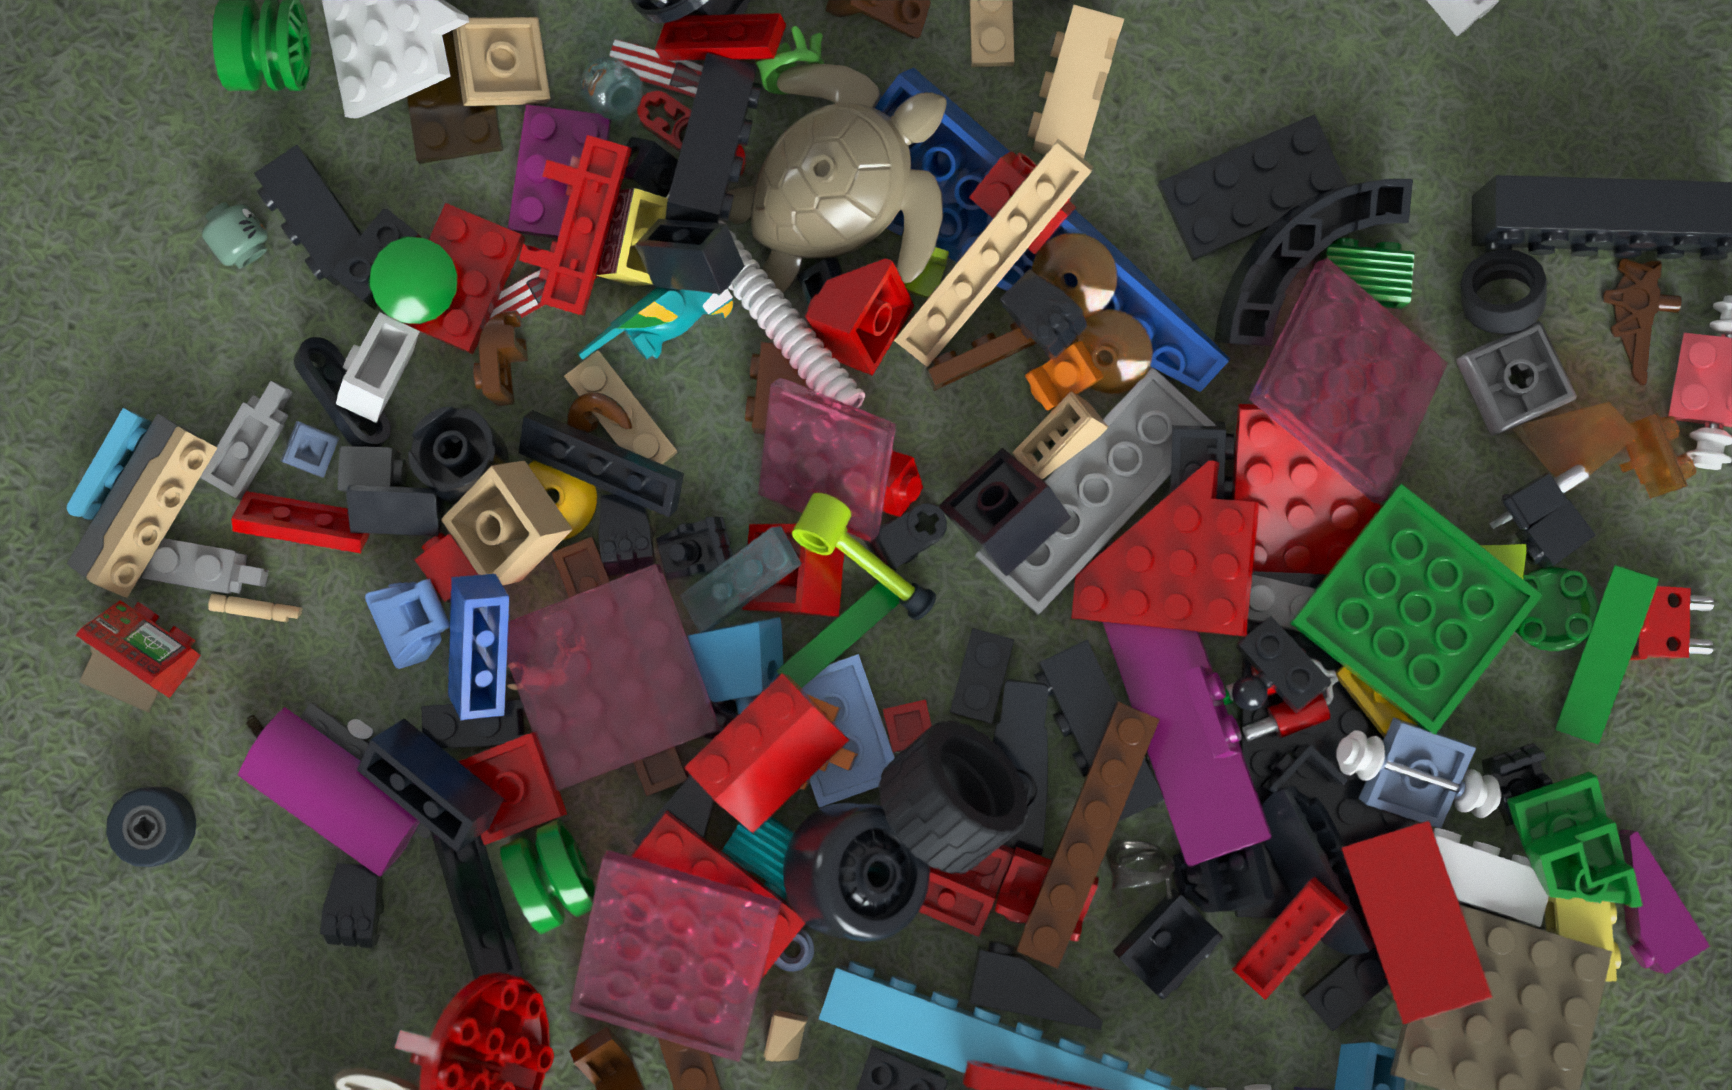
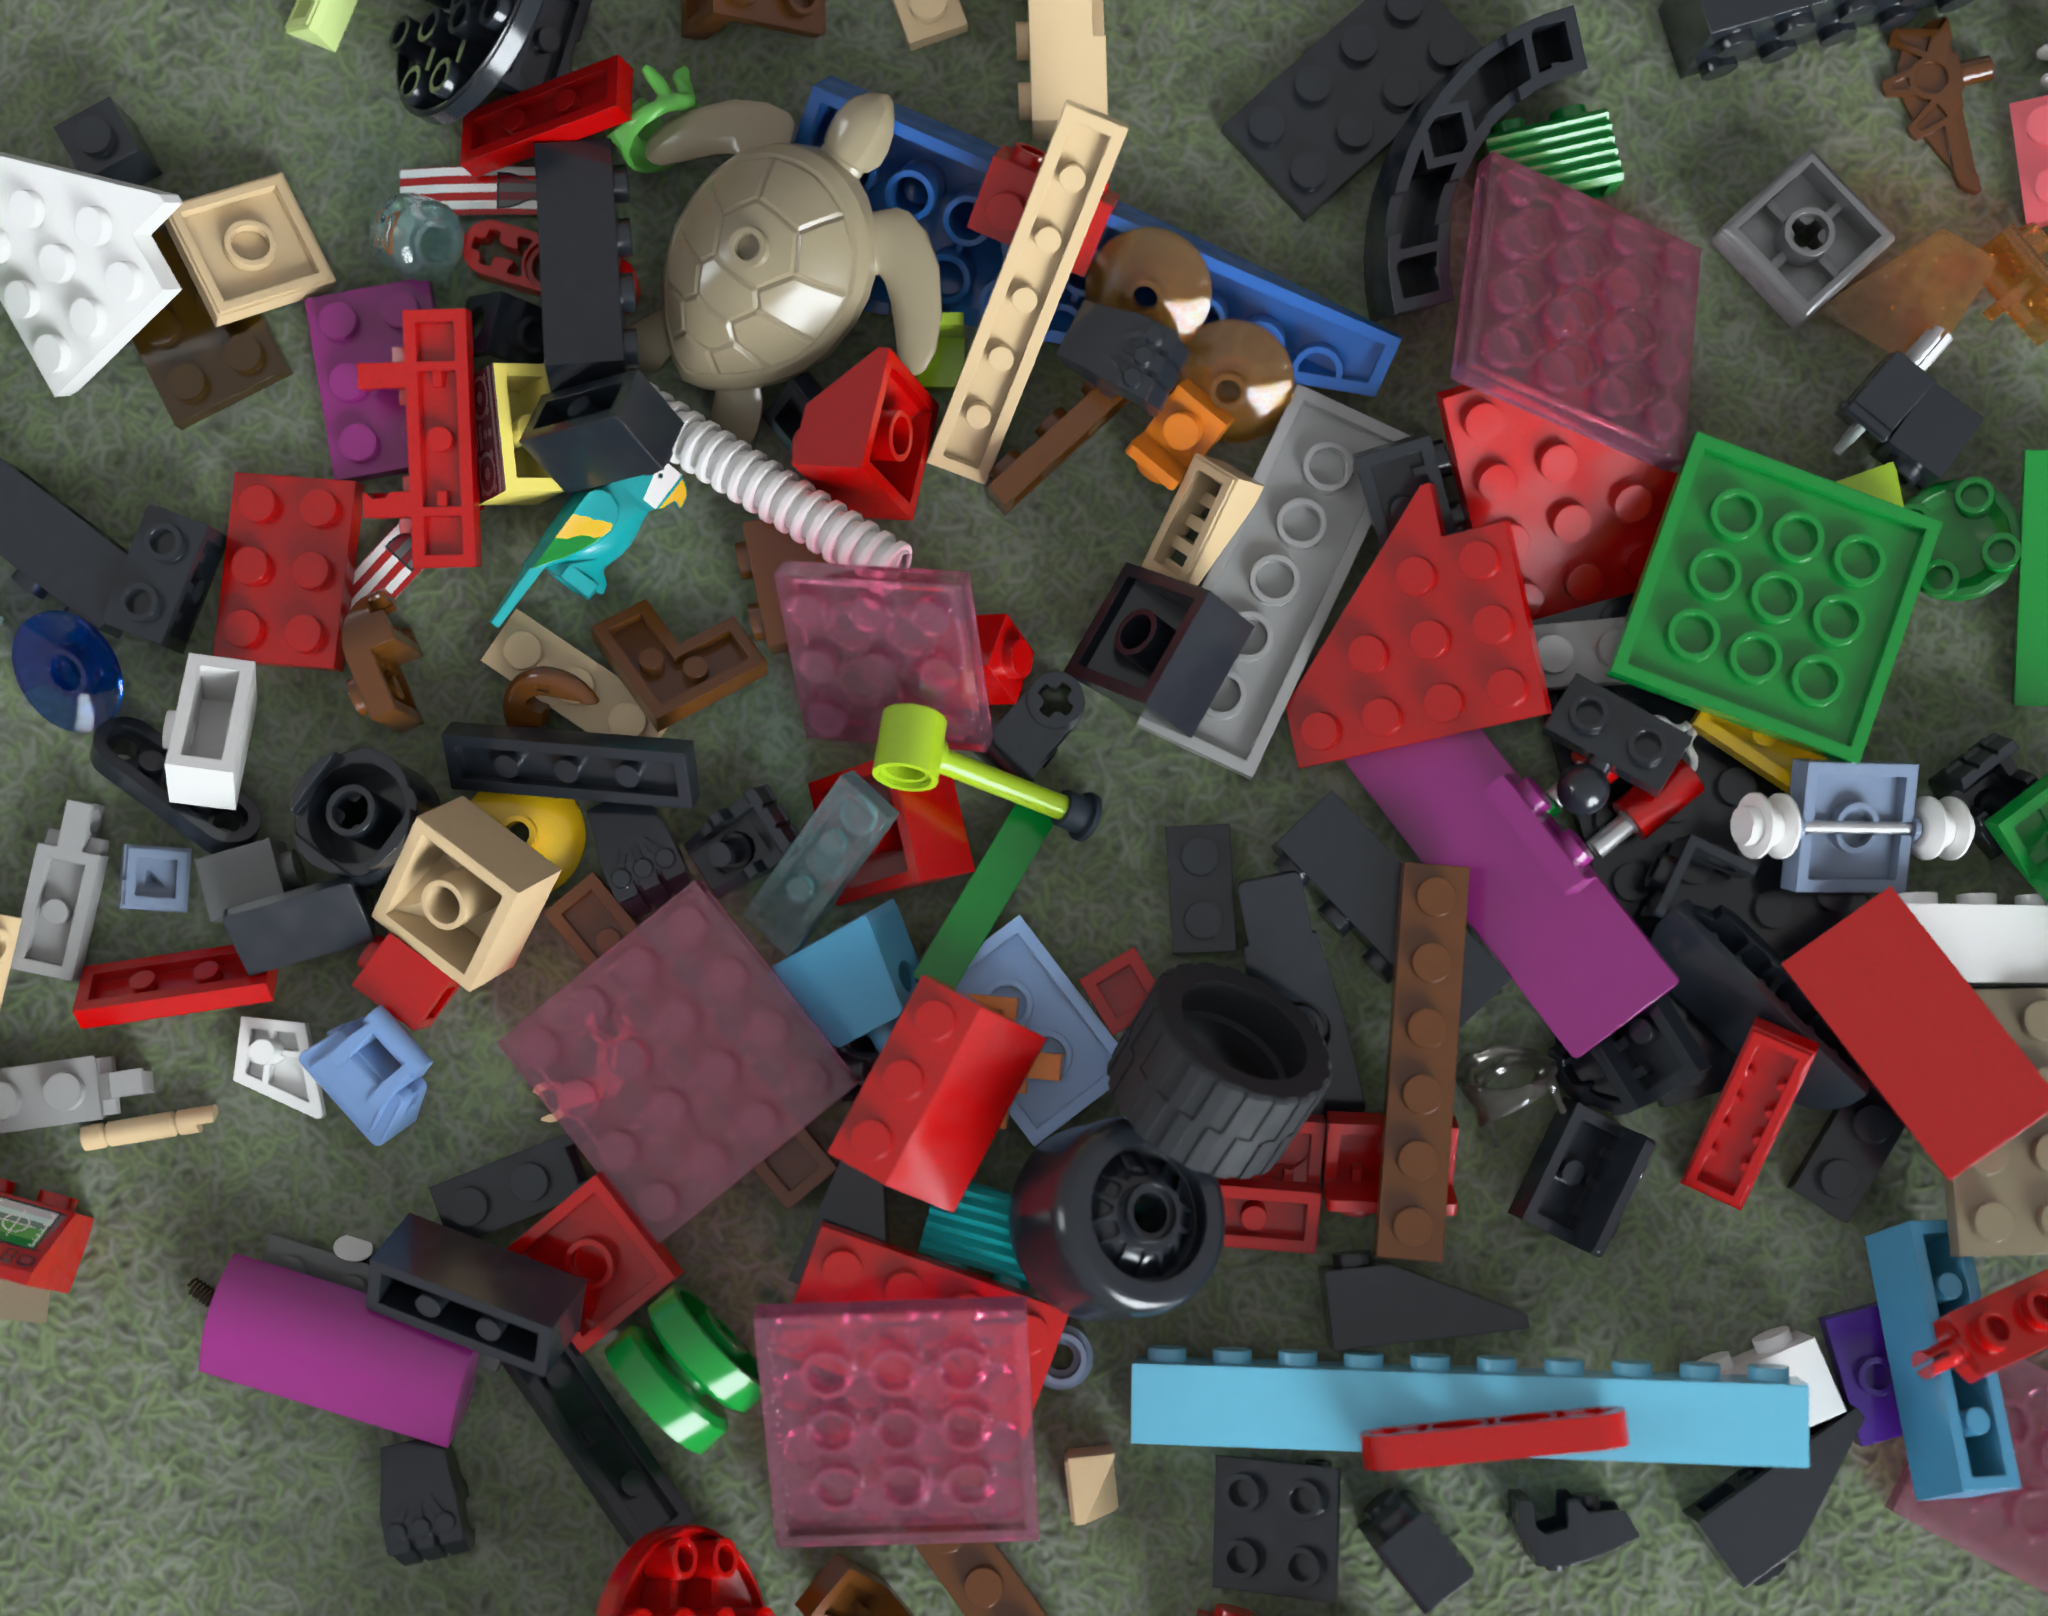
camera: 20 degrees left, 0 degrees up
black wheel [106,787,196,867] -> none
green dish [368,236,457,324] -> none
blue brick [448,574,509,720] -> none
black tyre [1460,249,1547,334] -> none
none -> clear blue dish [12,610,124,733]
none -> white piece [233,1016,327,1119]
none -> reddish brown plate [591,599,767,732]

